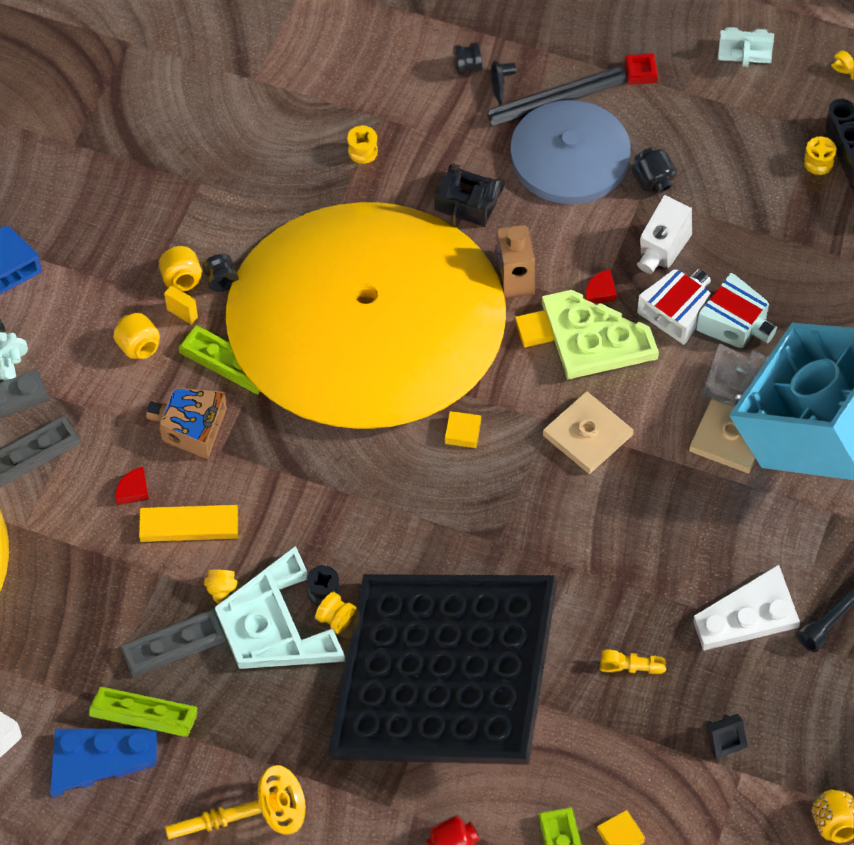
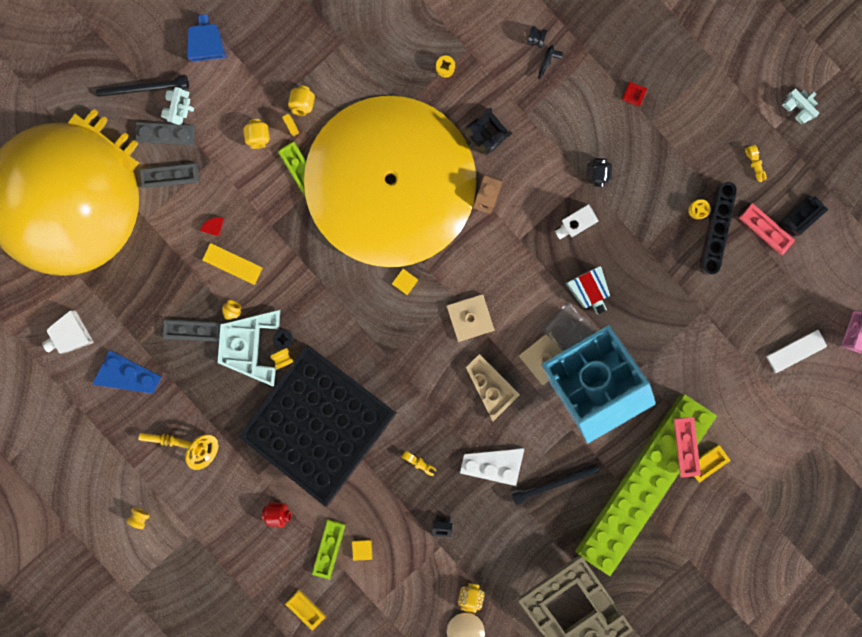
camera: 30 degrees right, 30 degrees up
lime tile [89,687,197,737] -> none
torso [146,388,227,459] -> none
black wheel [202,254,239,292] -> none
black axle [487,66,626,126] -> none
sand blue dish [510,100,631,204] -> none
yellow tile [515,310,554,348] -> none
yellowish green plate [542,290,659,380] -> none
red tile [585,269,617,304] -> none
white torso [637,269,711,345] -> none
light aqua hips [718,27,774,67] -> none
none -> tan wing [466,354,520,421]

